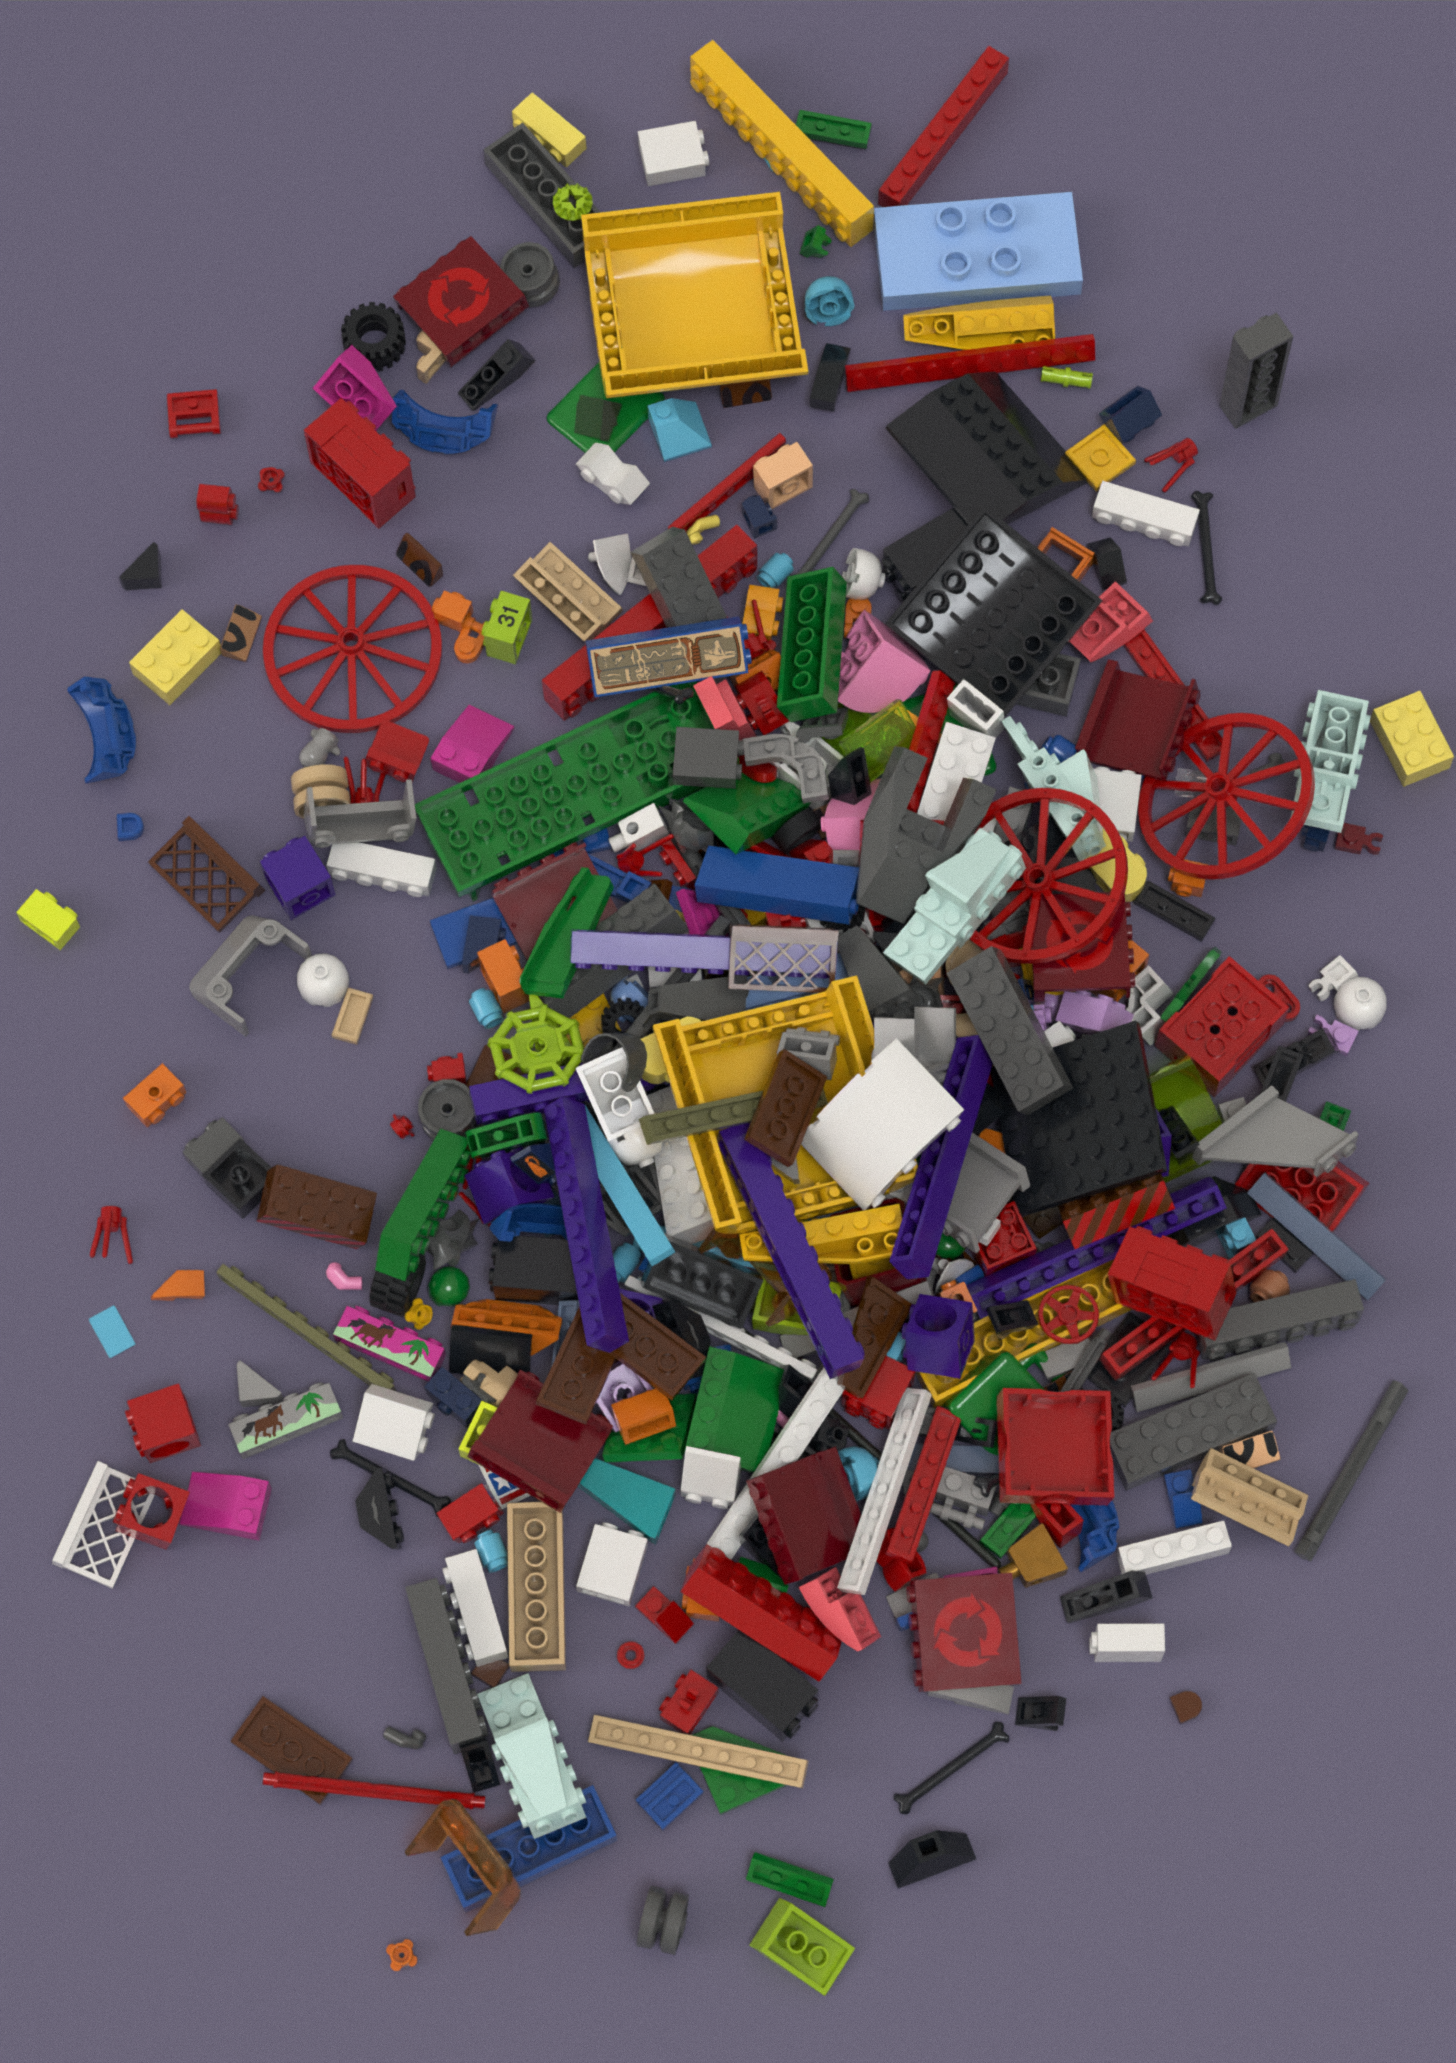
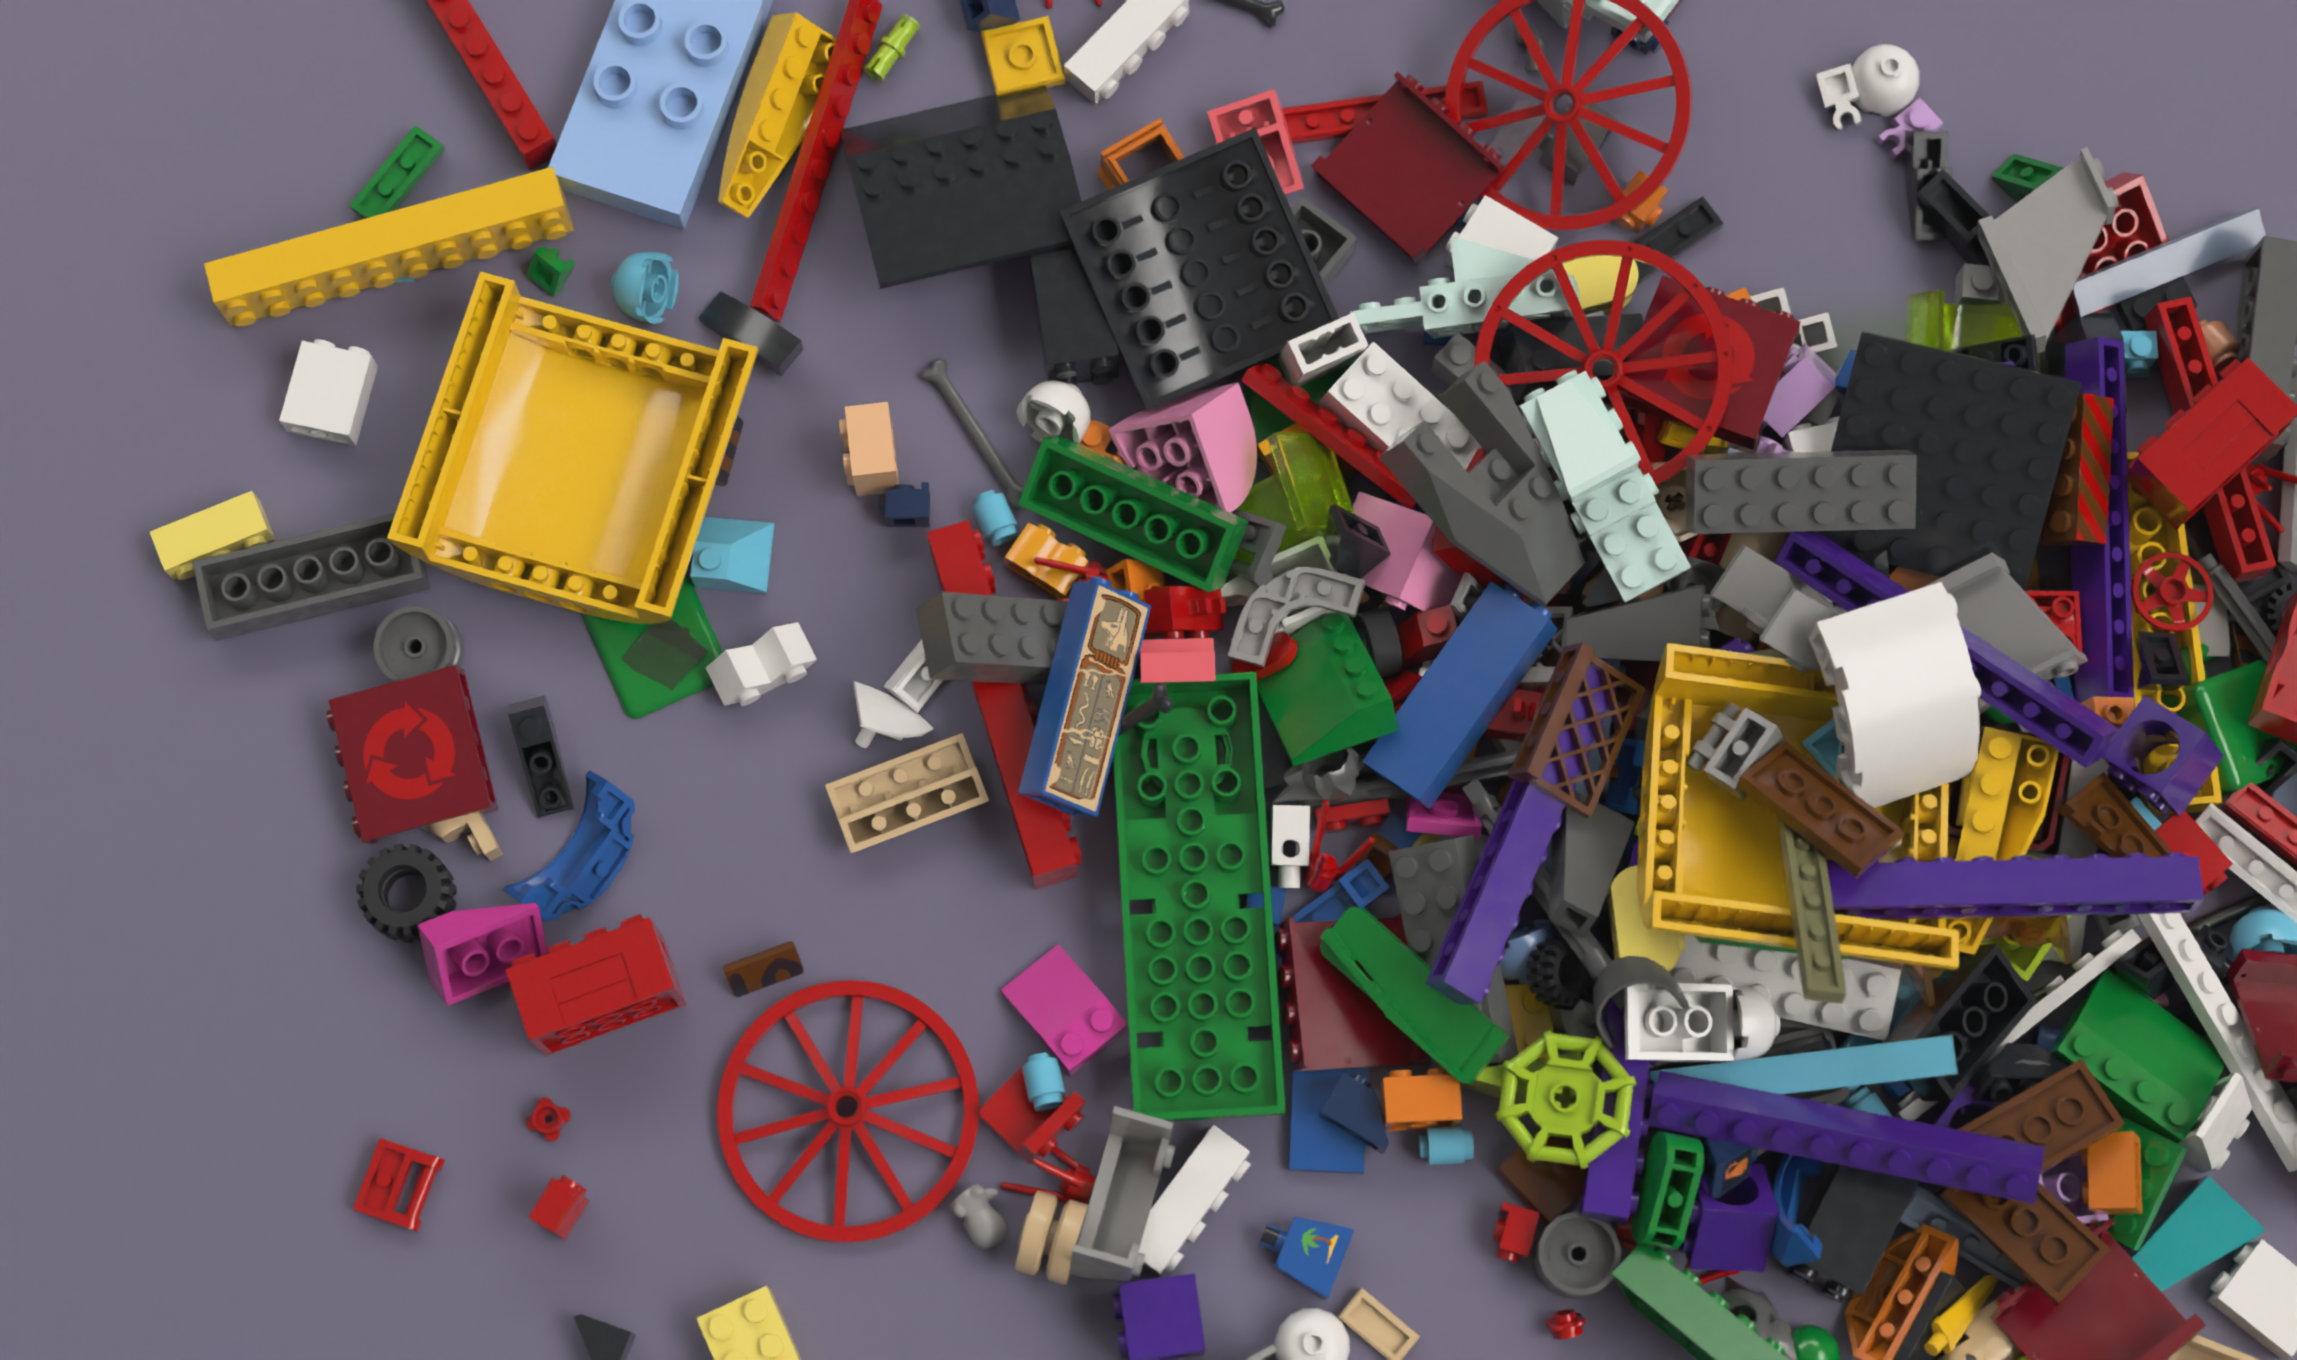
camera: 70 degrees left, 5 degrees up
medium nougat slope [220,604,262,662] -> none
orange brick [432,590,473,632] -> none
orange plate [454,615,485,664] -> none
lime brick [481,591,533,665] -> none
lime gear [553,183,593,221] -> none
red tile [668,433,786,532] -> none
dark grey brick [673,727,744,789] -> none
light yellow arm [686,515,720,545] -> none
blue head [1040,735,1077,763] -> none
black slope [1086,537,1127,590] -> none
red container [1155,956,1289,1098] -> none
green tile [1160,947,1222,1022] -> none
red plate [1259,974,1300,1022] -> none
none -> medium azure brick [1022,1053,1066,1111]
none -> blue torso [1259,1217,1354,1300]
none -> yellow bar [1924,1275,1999,1356]

